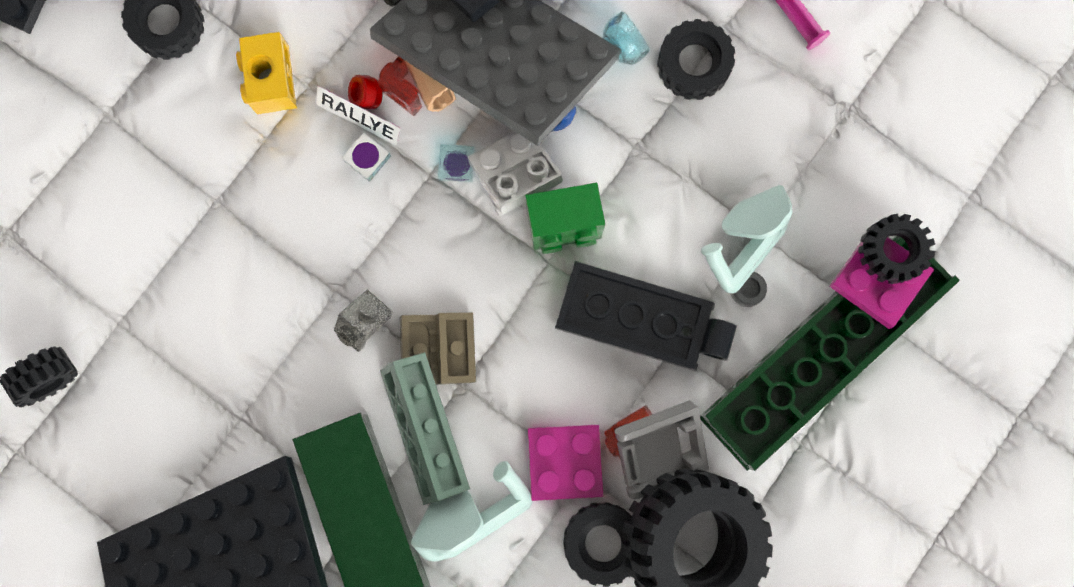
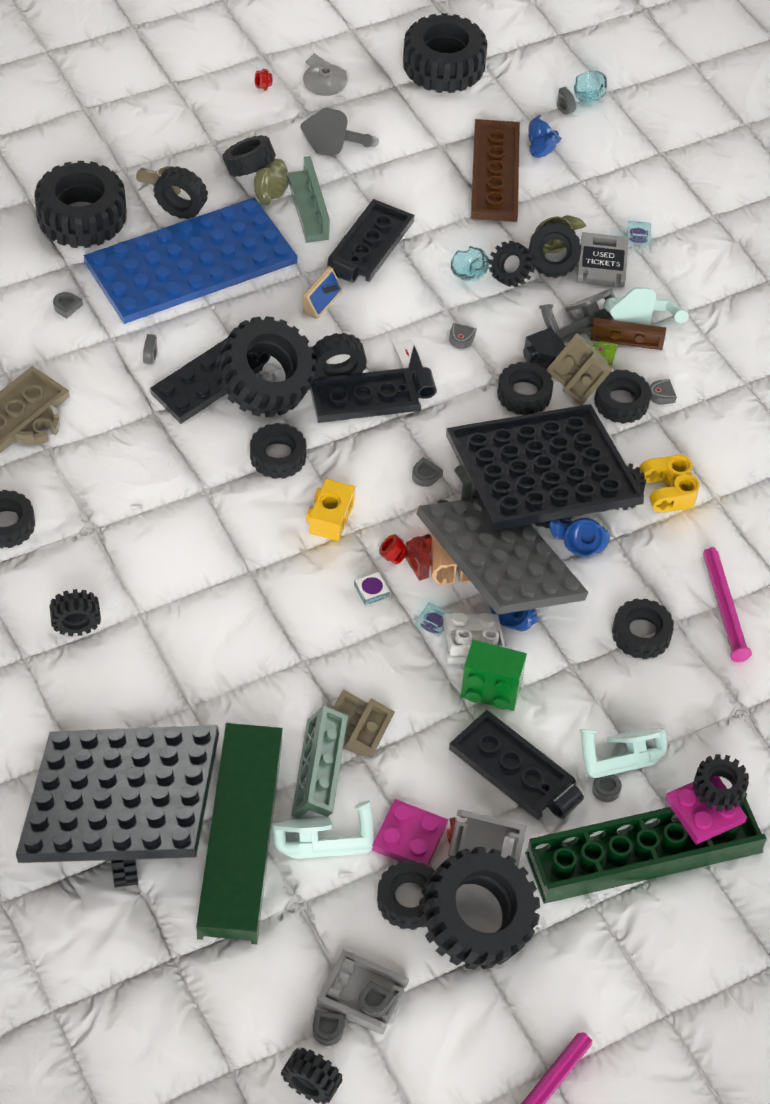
camera: 20 degrees right, 30 degrees down
white sticker [316,85,400,146] -> none
clear smoke bracket [334,289,393,352] -> none
clear light blue hair [603,11,650,65] -> none

